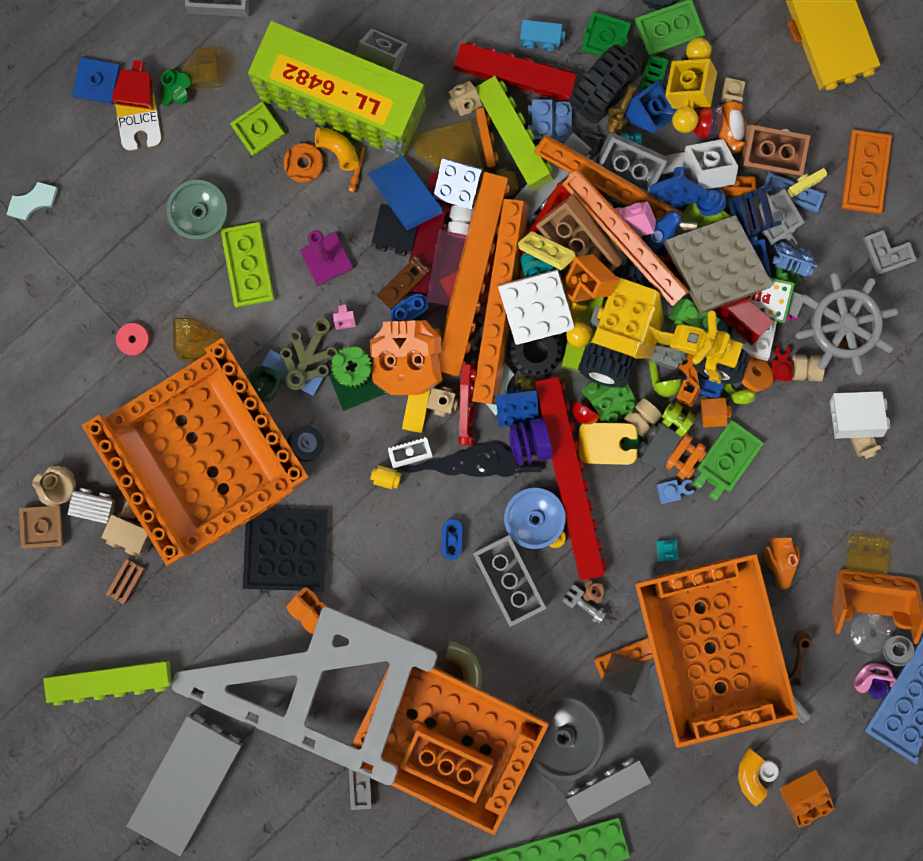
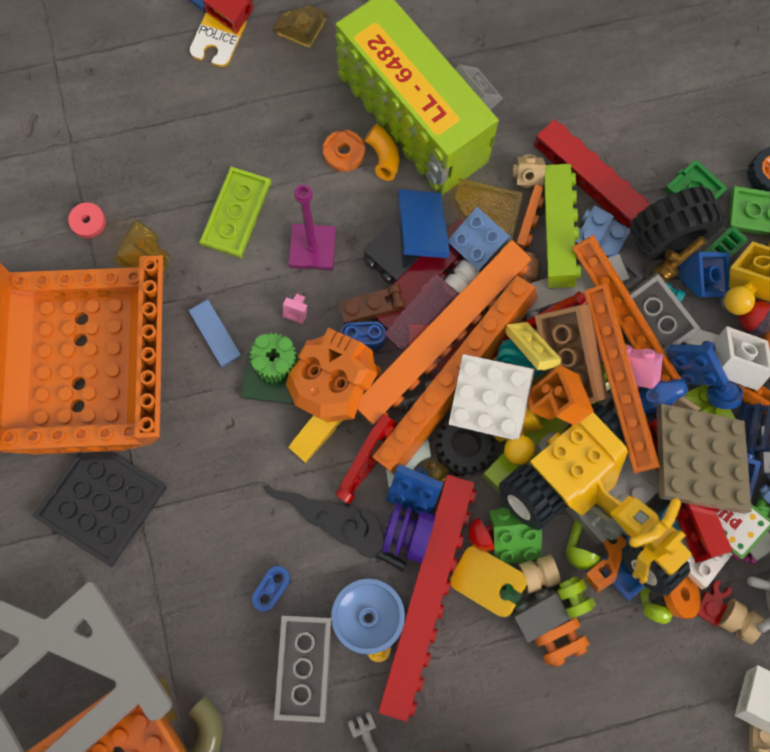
camera: 25 degrees right, 10 degrees down
light aqua tile [7,182,58,221] -> none
green plate [160,69,192,107] -> none
sand green dish [167,180,228,240] -> none
lime tile [230,101,286,157] -> none
clear green helmet [247,365,282,402] -> none
olive plant [280,318,338,390] -> none
orange brick [286,587,327,634] -> none
black wheel [288,425,324,462] -> none
orange piece [348,147,365,193] -> none
yellow brick [370,465,402,489] -> none
white brick [388,437,432,468] -> none
tan brick [427,387,458,417] -> none
dark azure brick [519,20,565,51] -> none
nougat plate [583,581,604,603] -> none
medium blue plate [656,480,694,504] -> none
teal tile [656,540,679,562] -> none
bright green brick [668,299,720,333] -> none
bright green tile [692,420,764,501] -> none
orange brick [701,398,731,428] -> none

